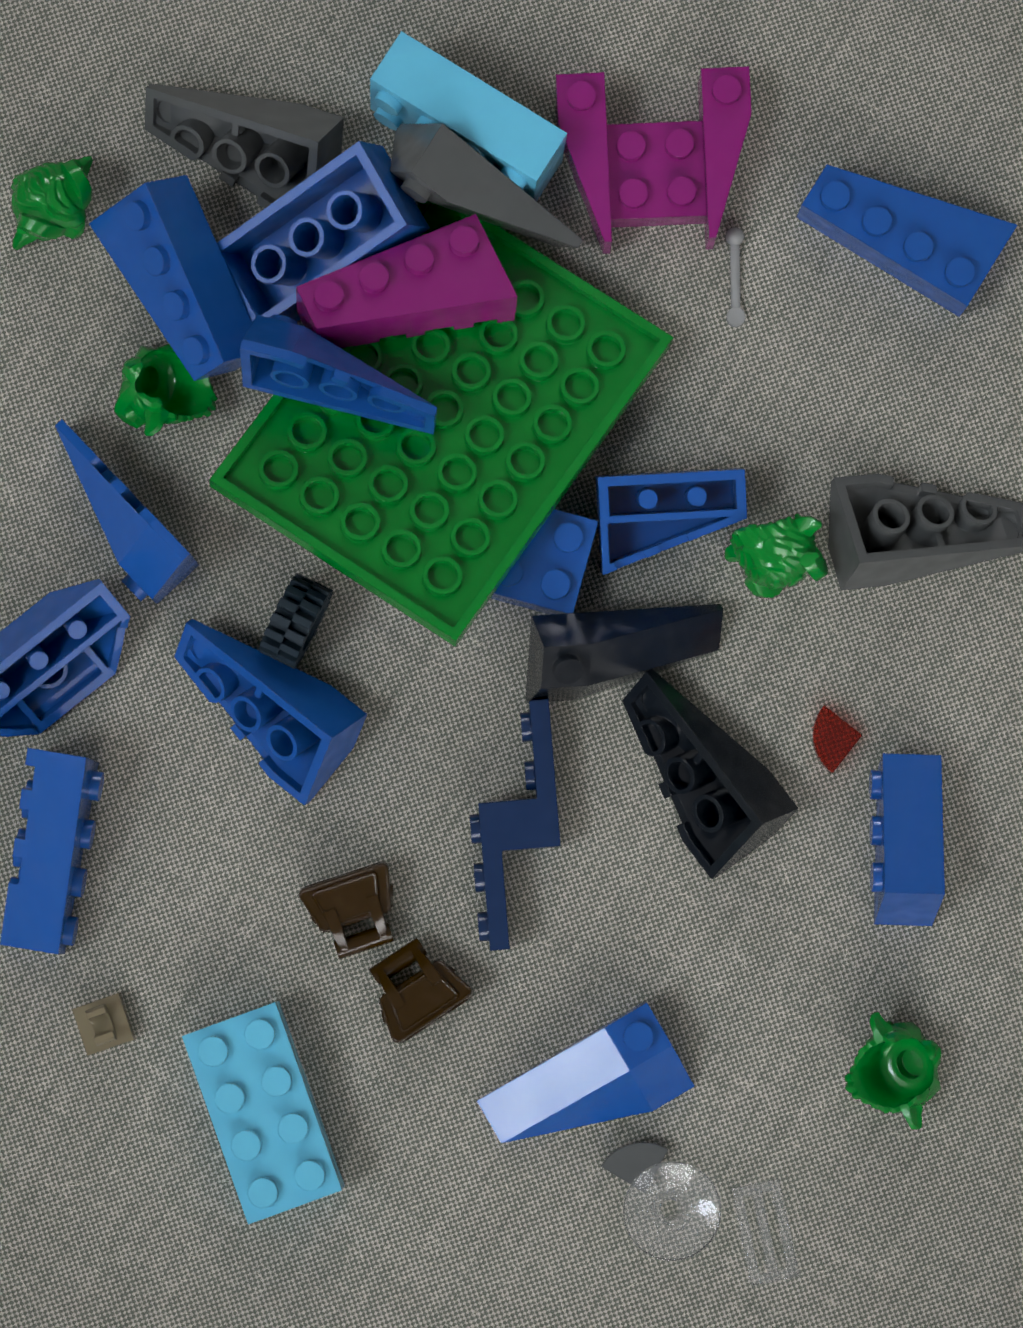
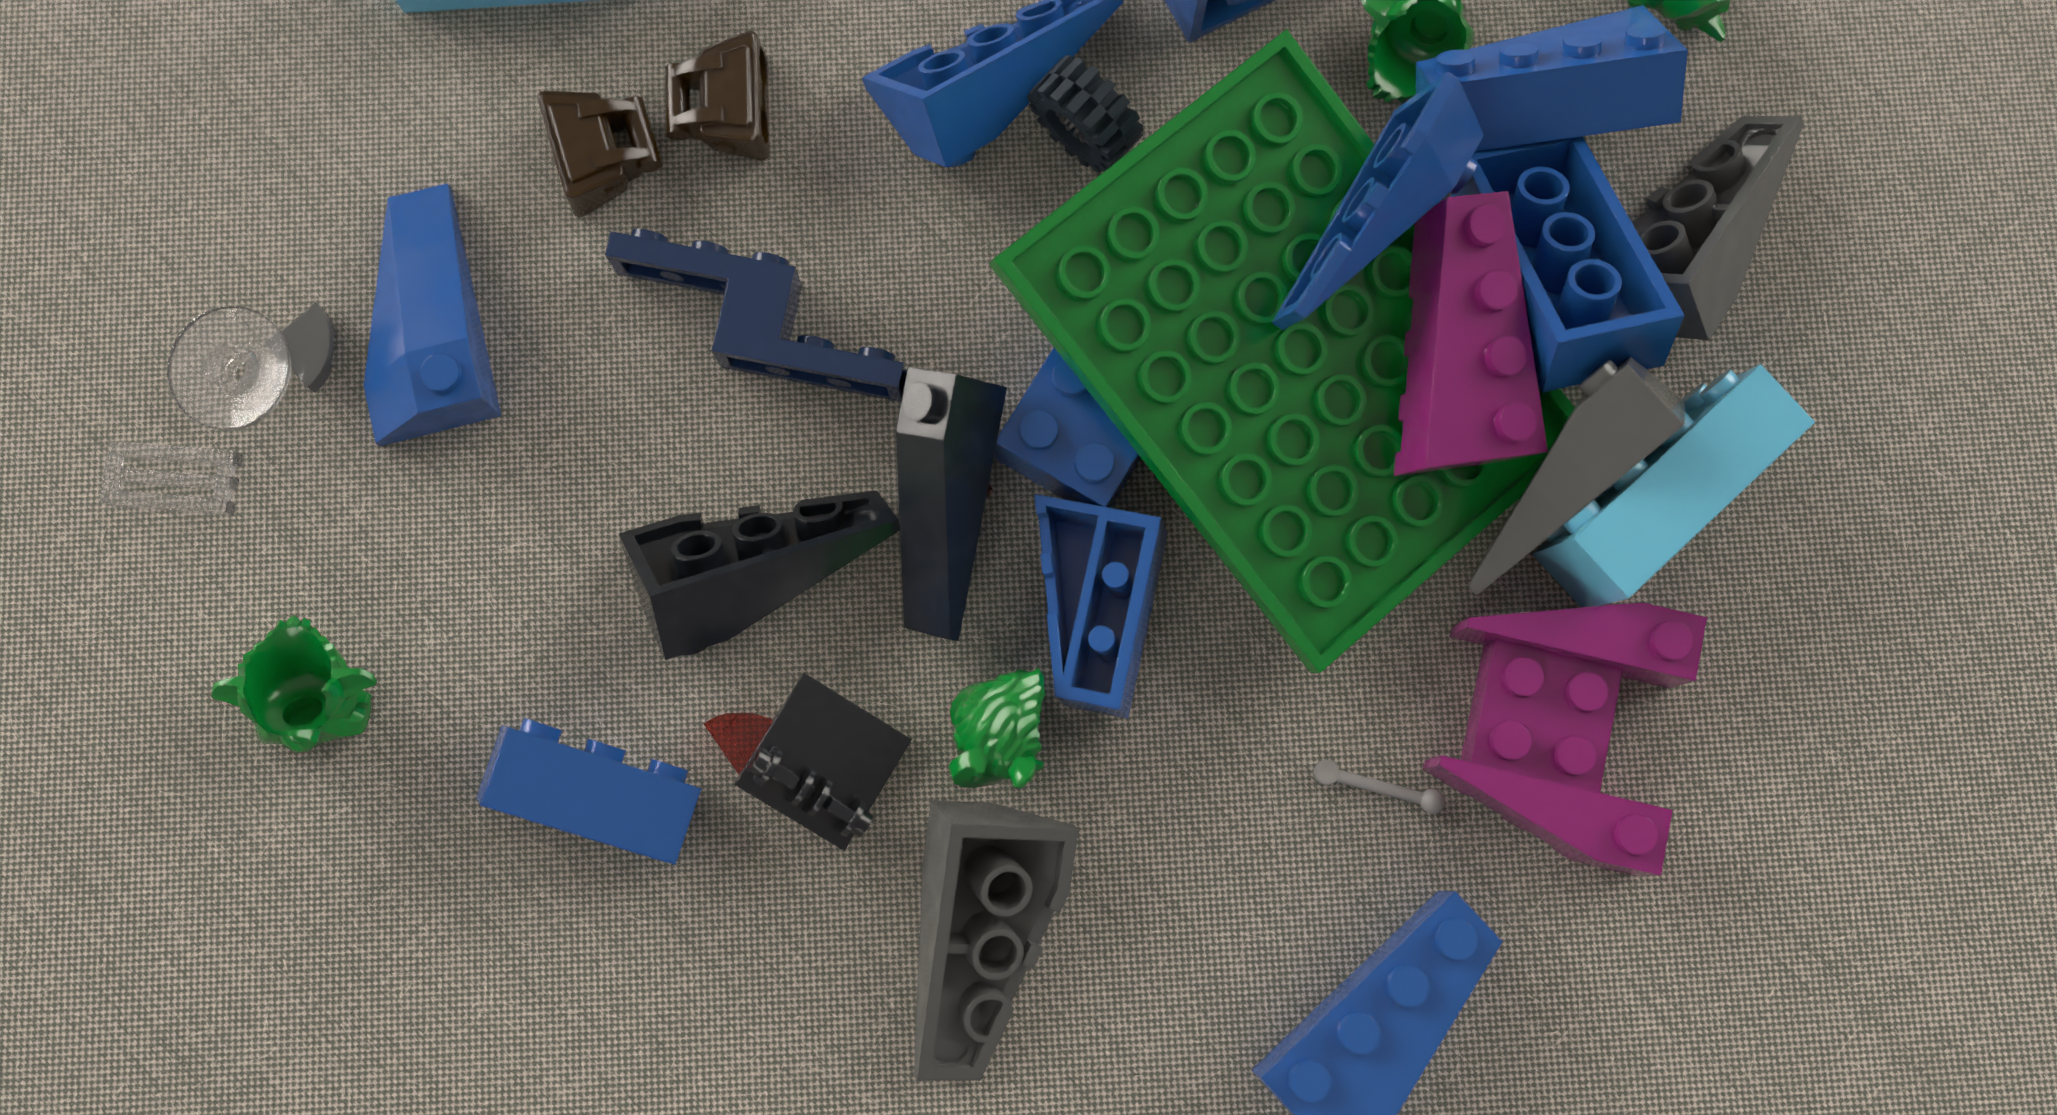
camera: 105 degrees right, 5 degrees down
none -> black hinge [734,672,912,851]

